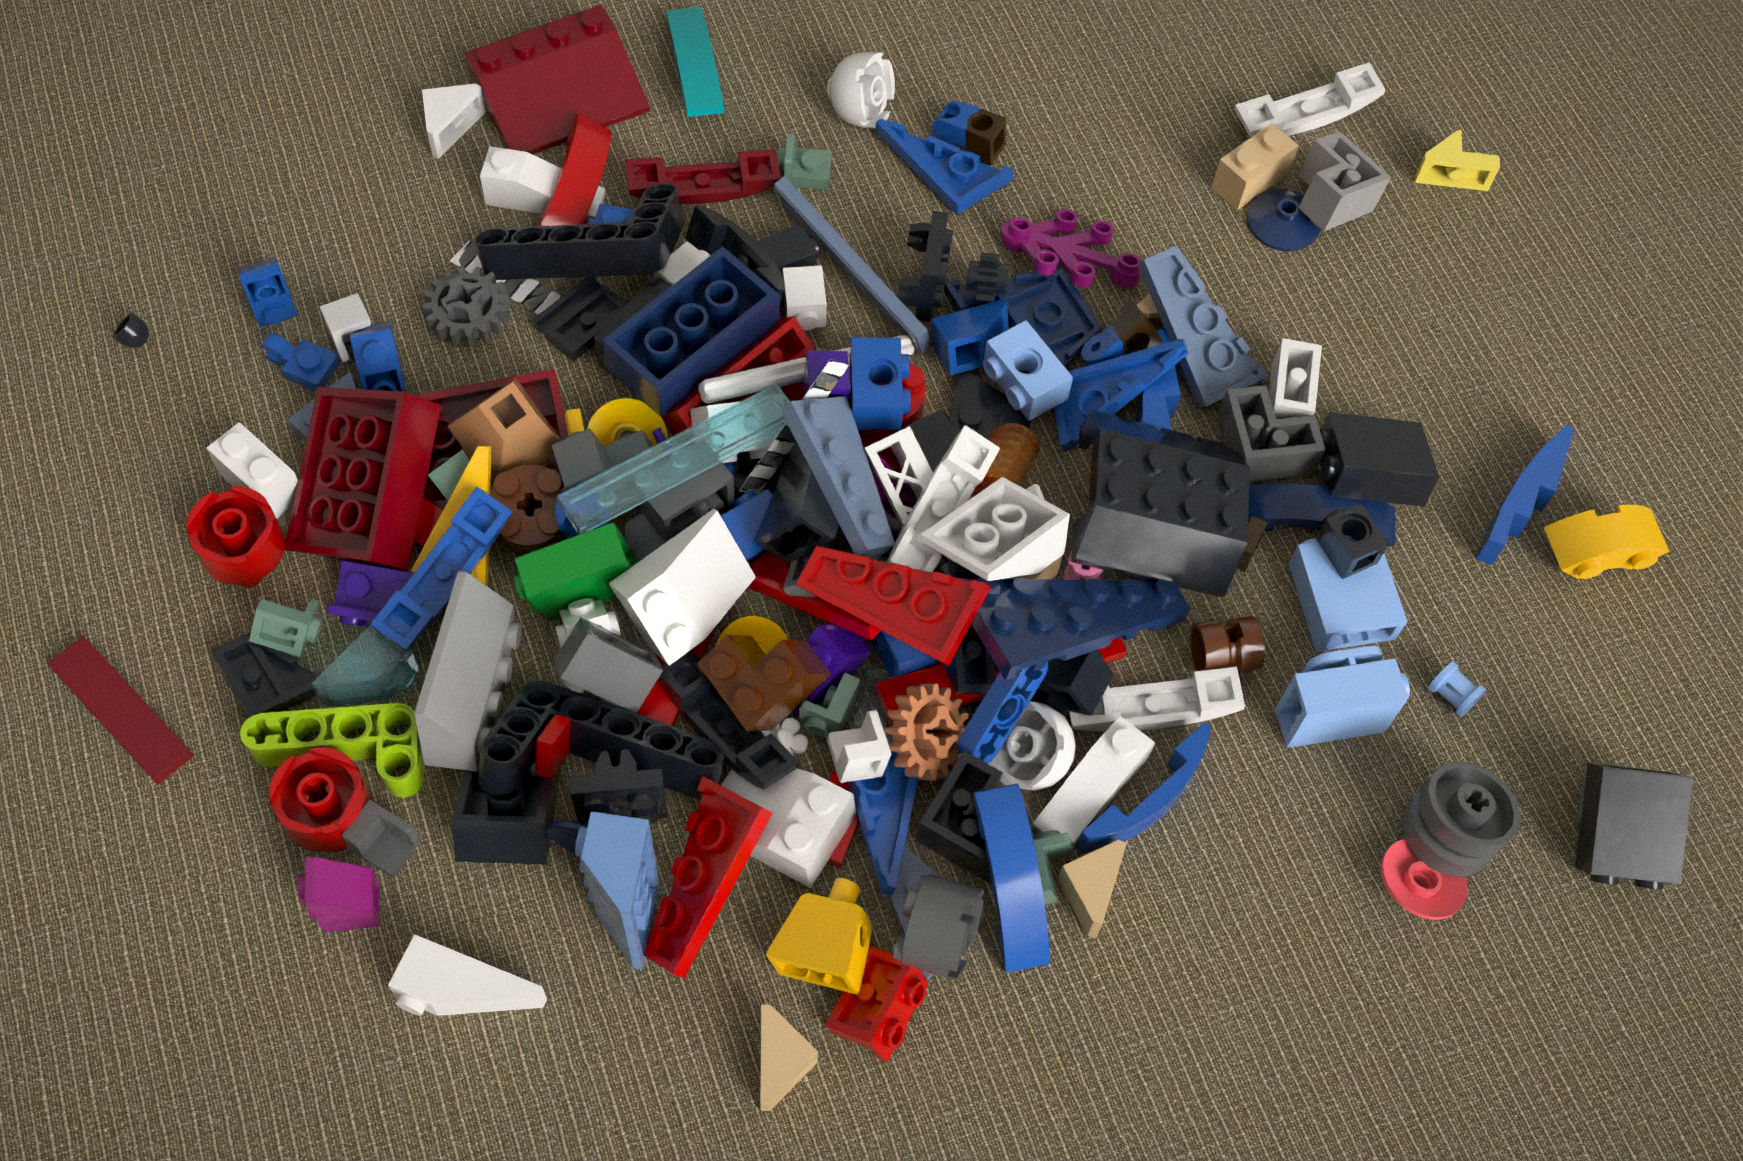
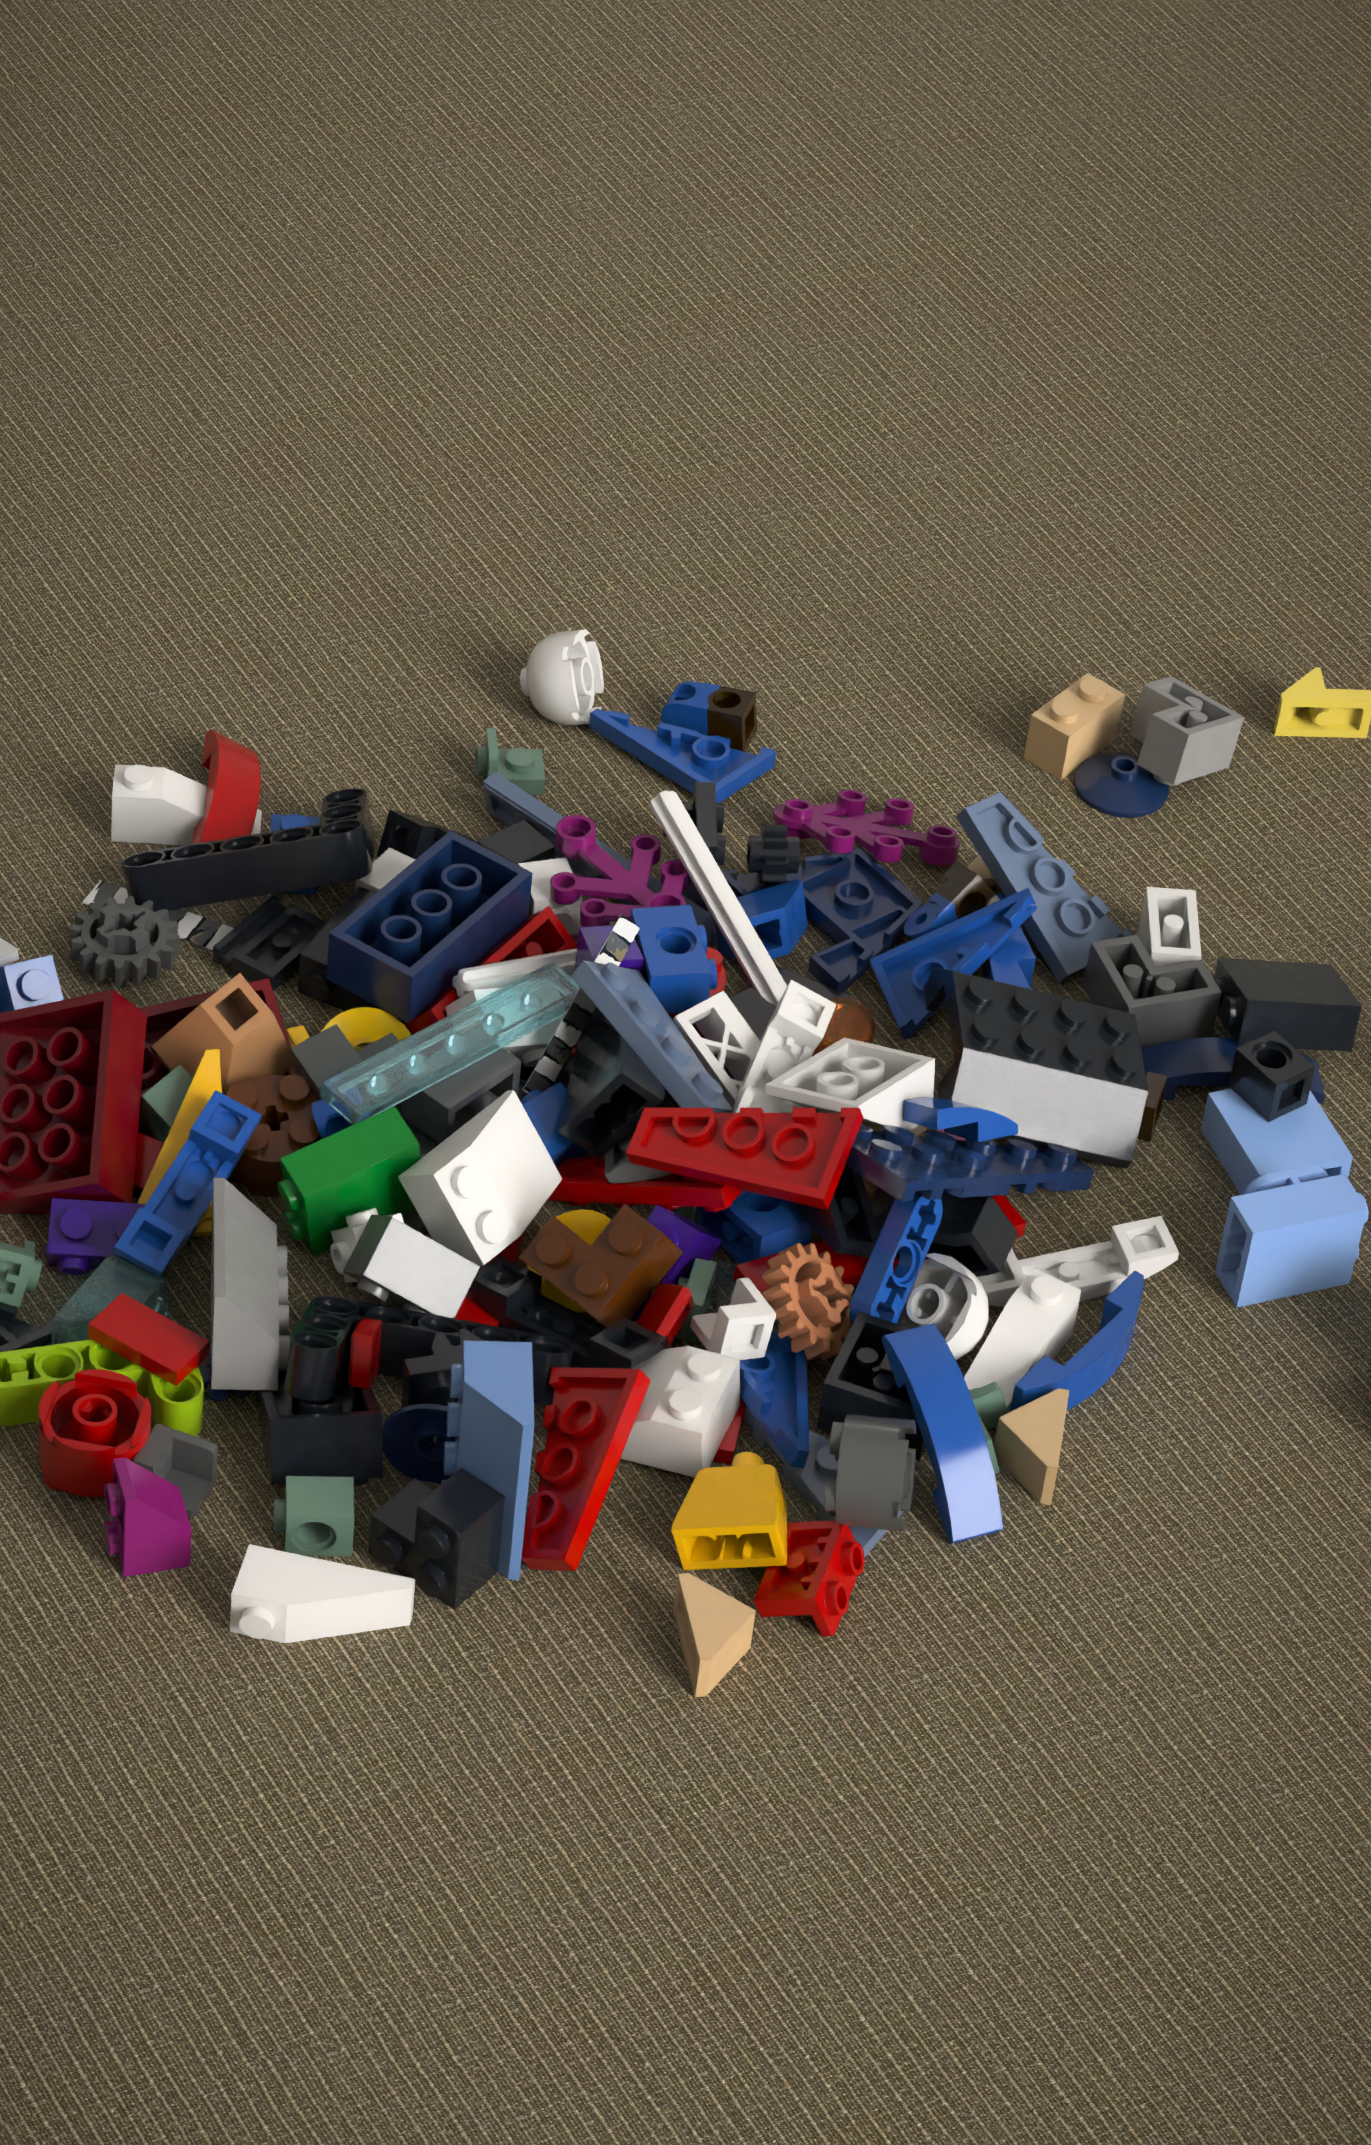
camera: 10 degrees left, 20 degrees down
white slope [422,83,486,159] -> none
dark red slope [464,4,650,154] -> none
dark red slope [625,149,781,204] -> none
teal slope [666,7,725,117] -> none
light blue brick [983,320,1073,421] -> none
reddish brown wheel [1190,616,1265,672] -> none
white slope [1234,62,1385,137] -> none
none -> red tile [88,1293,210,1386]
none -> sand green brick [273,1476,354,1557]
none -> black brick [368,1468,505,1610]
none -> magenta plant [550,815,691,927]
none -> red slope [636,1283,695,1348]
none -> white axle [650,790,787,1007]
none -> blue slope [904,1098,1018,1142]

